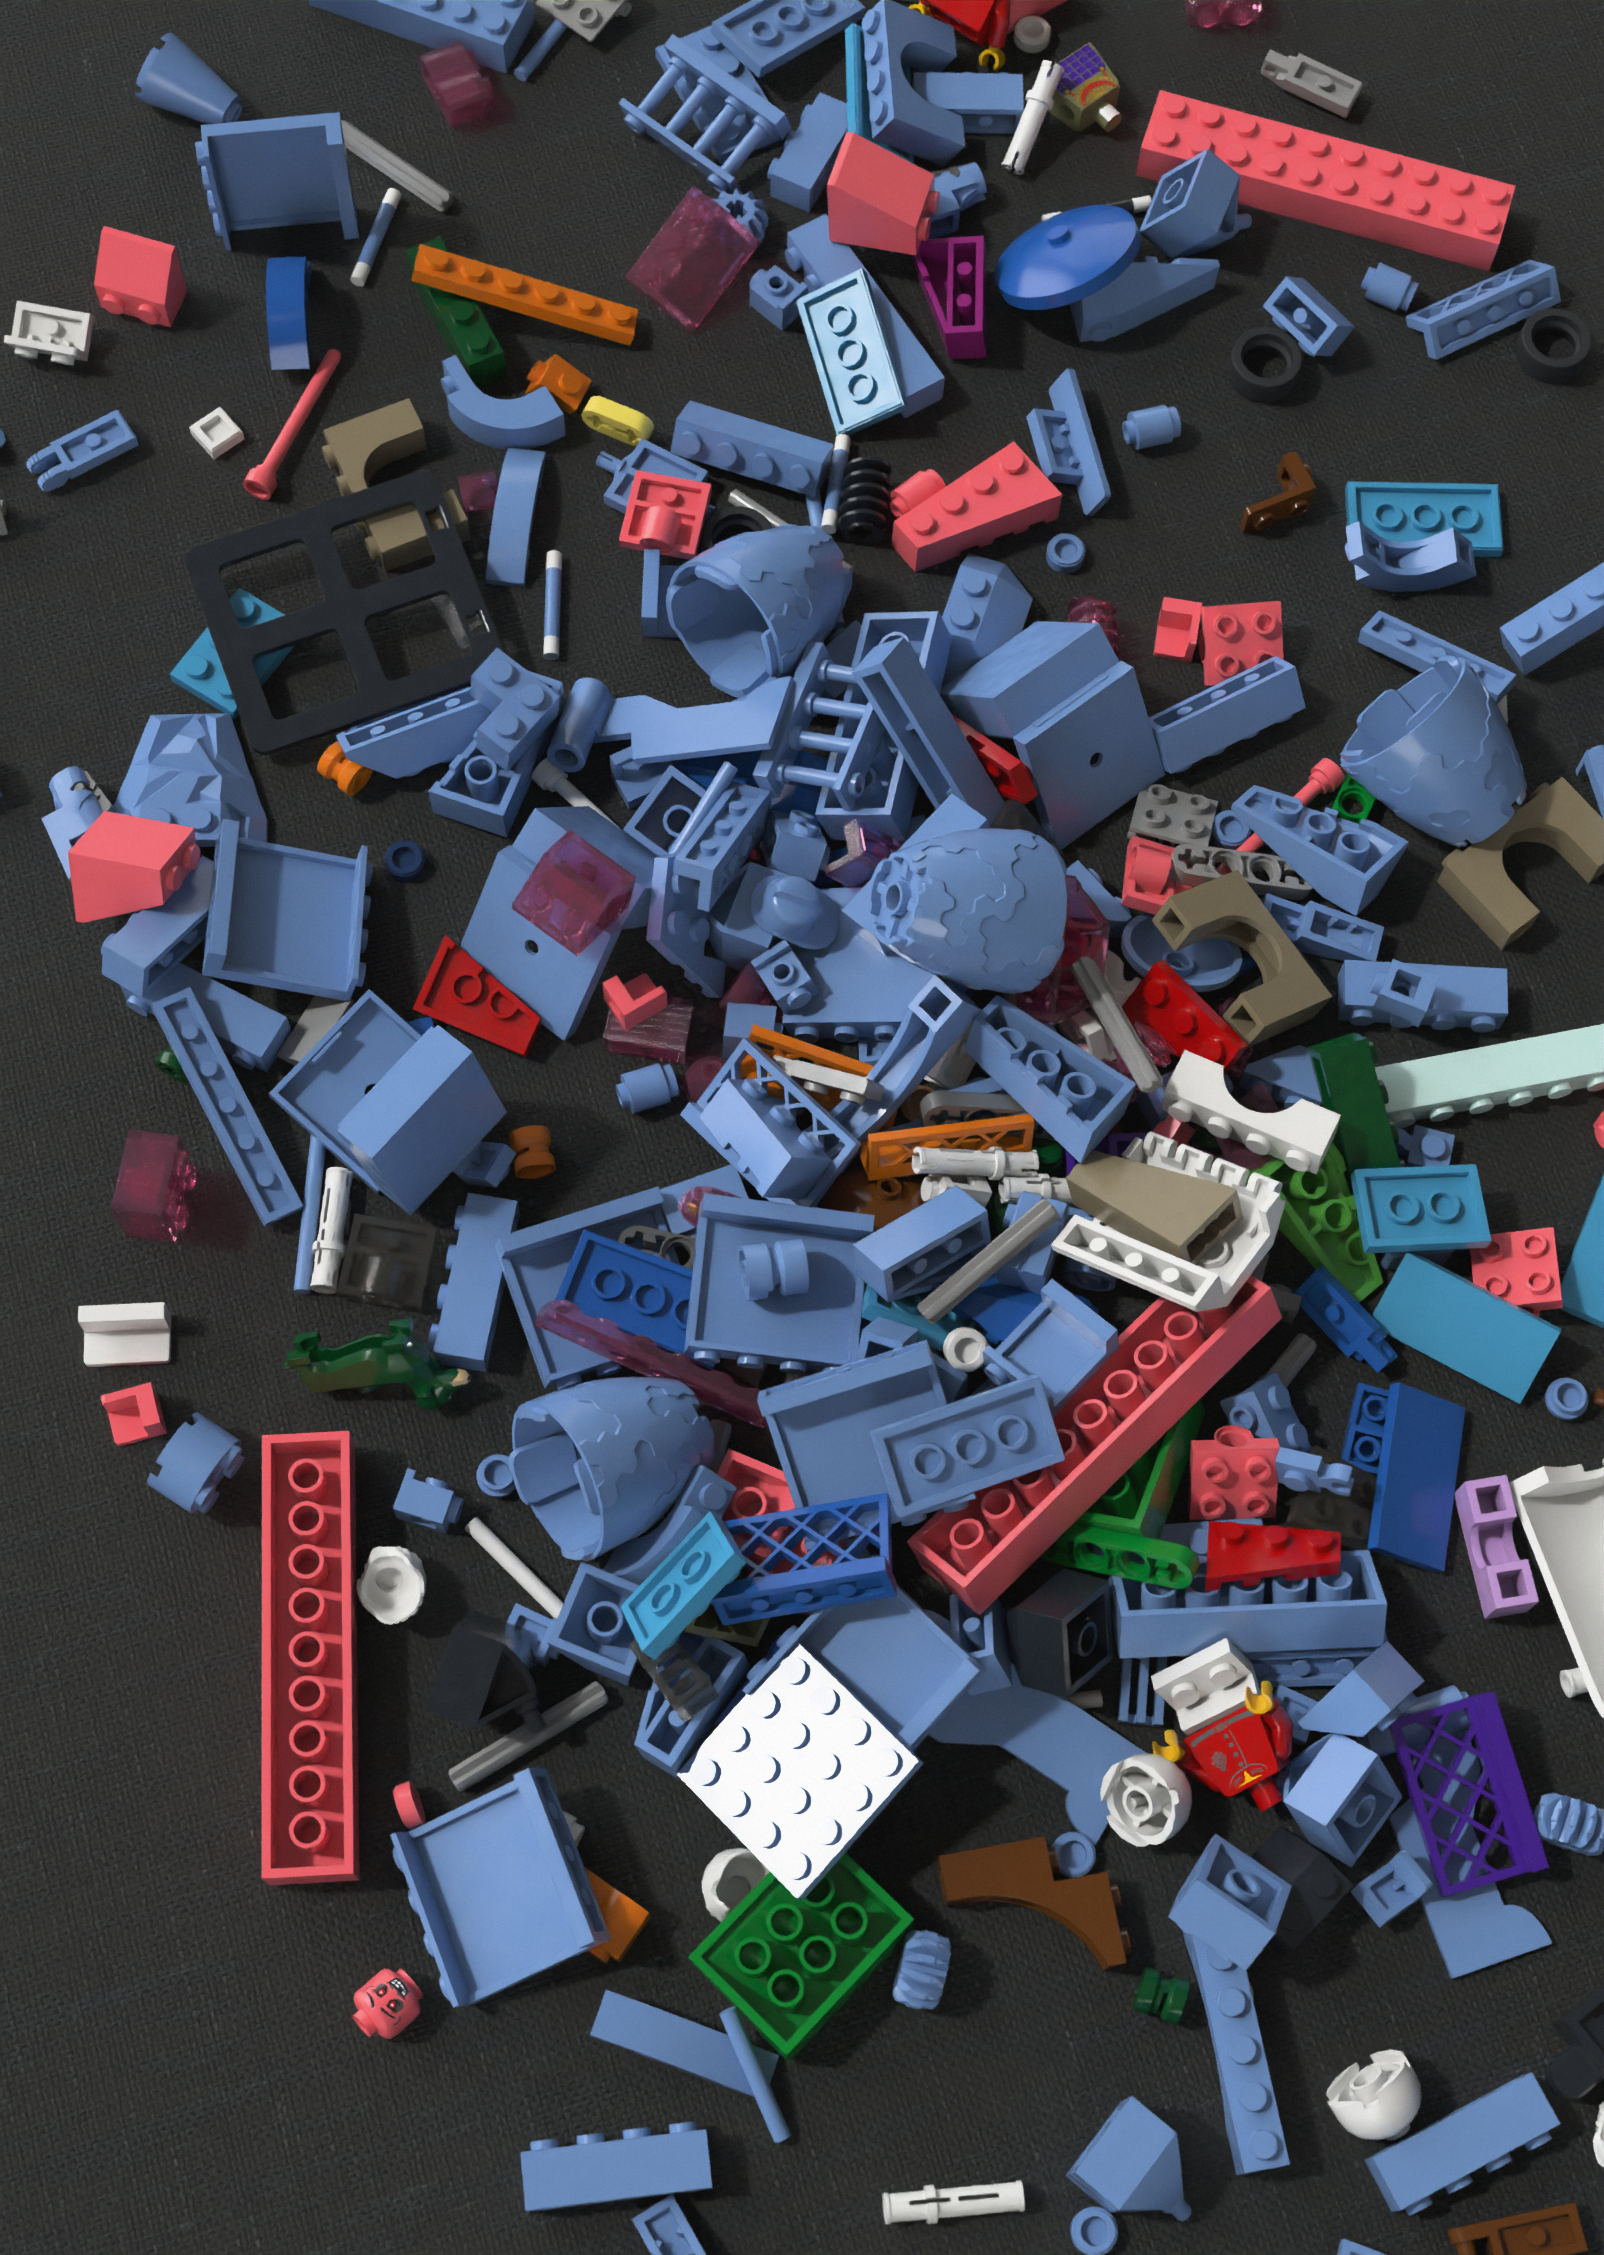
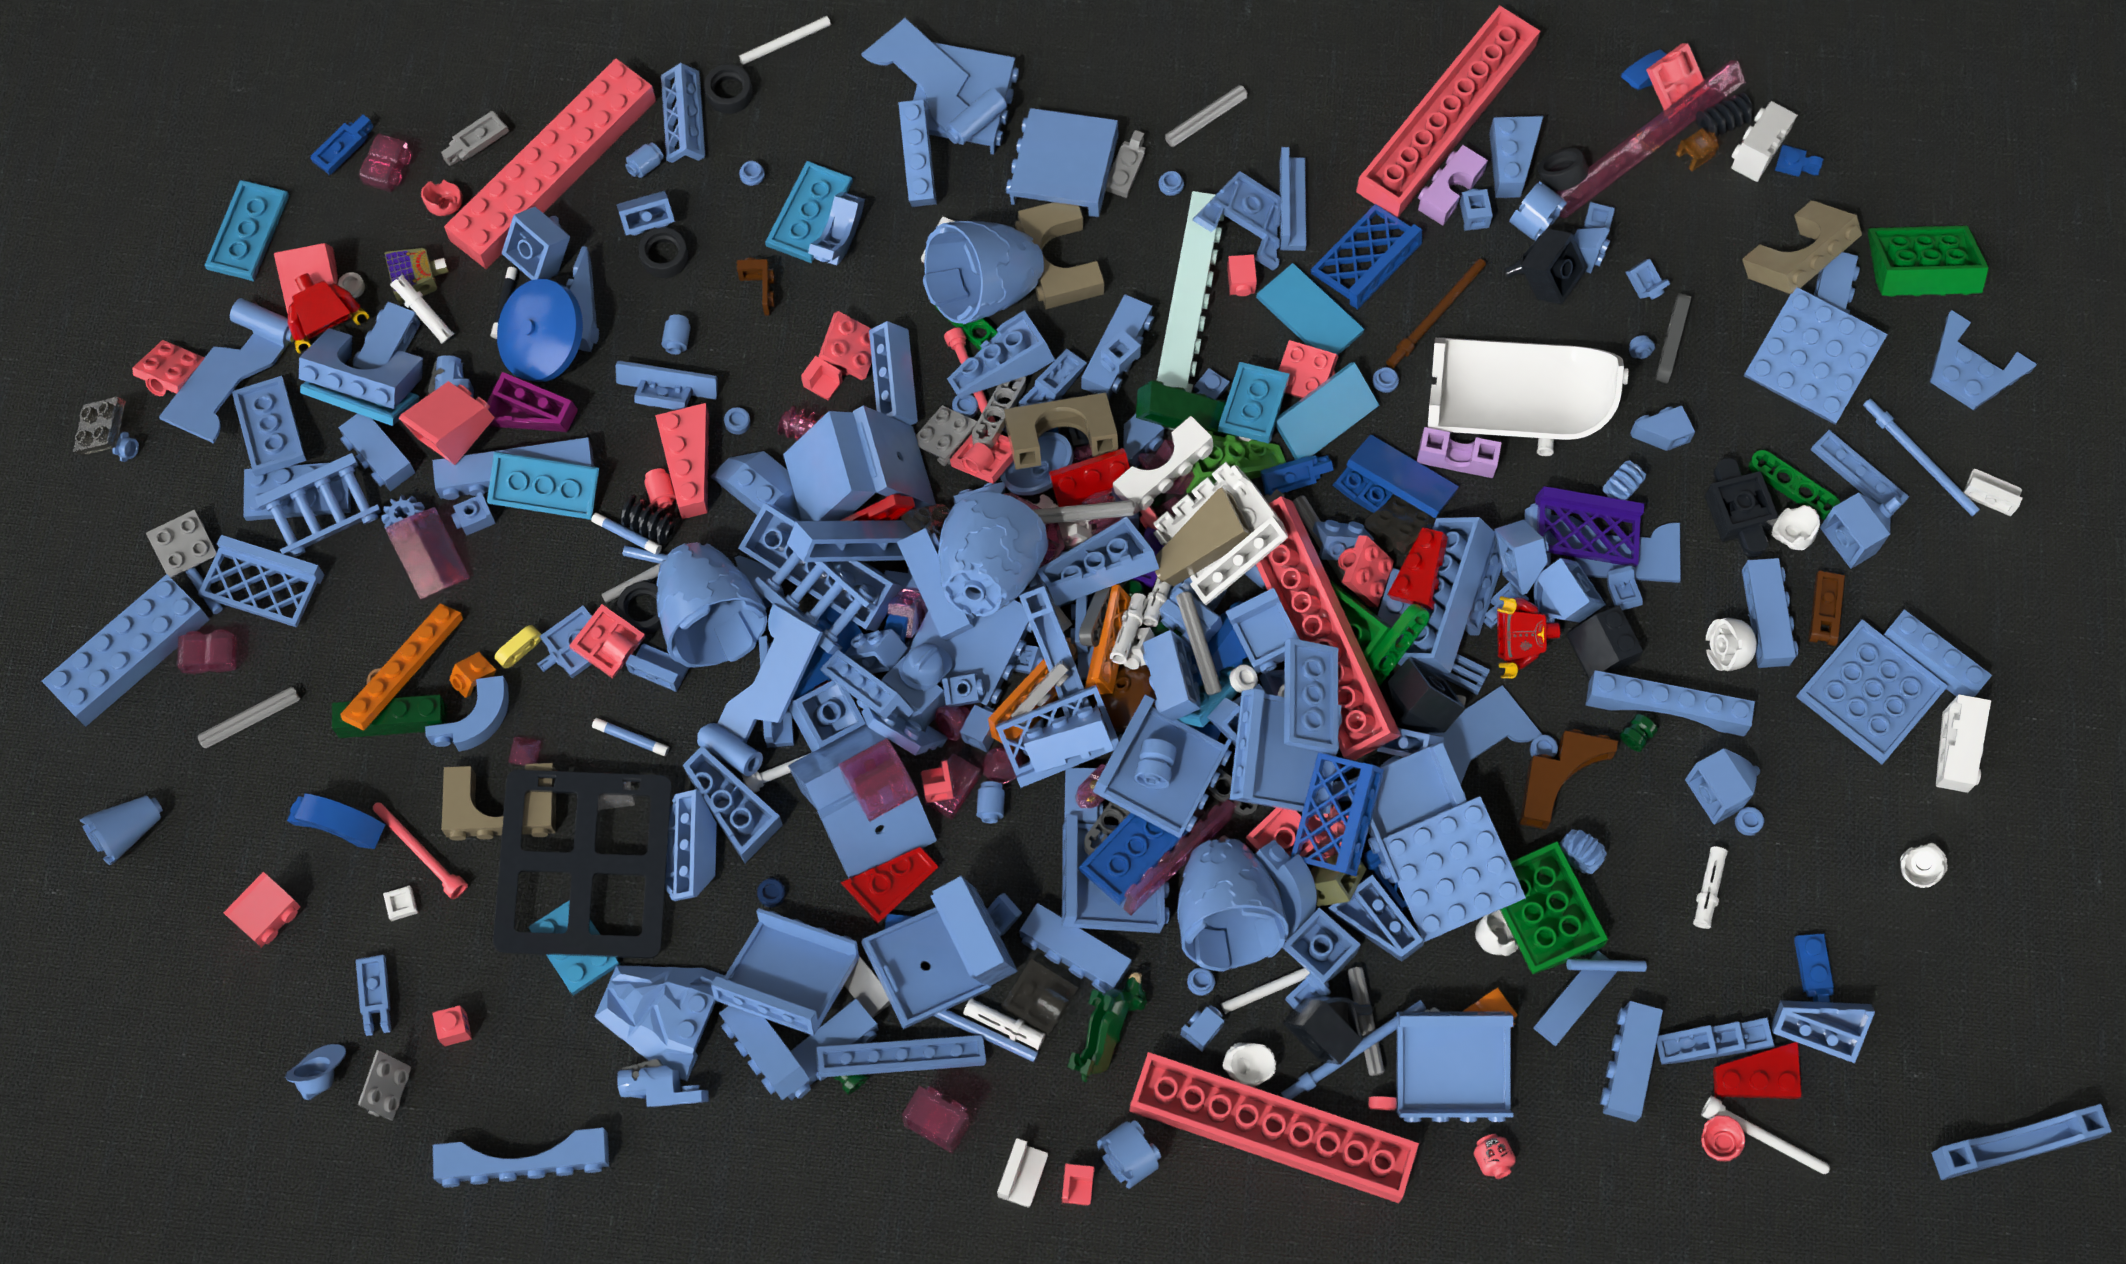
camera: 65 degrees left, 0 degrees up
white bracket [4,301,94,365] -> none
coral slope [68,811,200,923] -> none
medium blue panel [195,112,359,251] -> none
orange wheel [317,741,373,796] -> none
medium blue bar [350,188,401,287] -> none
medium blue brick [470,648,560,772] -> none
medium blue slope [486,448,546,588] -> none
orange wheel [509,1125,556,1179] -> none
dark azure plate [621,1511,747,1661] -> none
clear smoke slope [628,1638,719,1721] -> none
medium blue bar [668,761,738,854] -> none
medium blue brick [670,401,834,497] -> none
white cylinder [1100,1753,1192,1847] -> none
white bracket [1151,1638,1261,1735] -> none
medium blue slope [1168,1833,1292,1971] -> none
medium blue plate [1275,1447,1354,1496] -> none
medium blue plate [1358,610,1517,705] -> none
none -> medium blue fence [198,535,324,627]
none -> coral hair [421,180,463,216]
none -> coral brick [433,1006,472,1046]
none -> medium blue plate [739,161,765,186]
none -> medium blue bar [1281,1000,1427,1100]

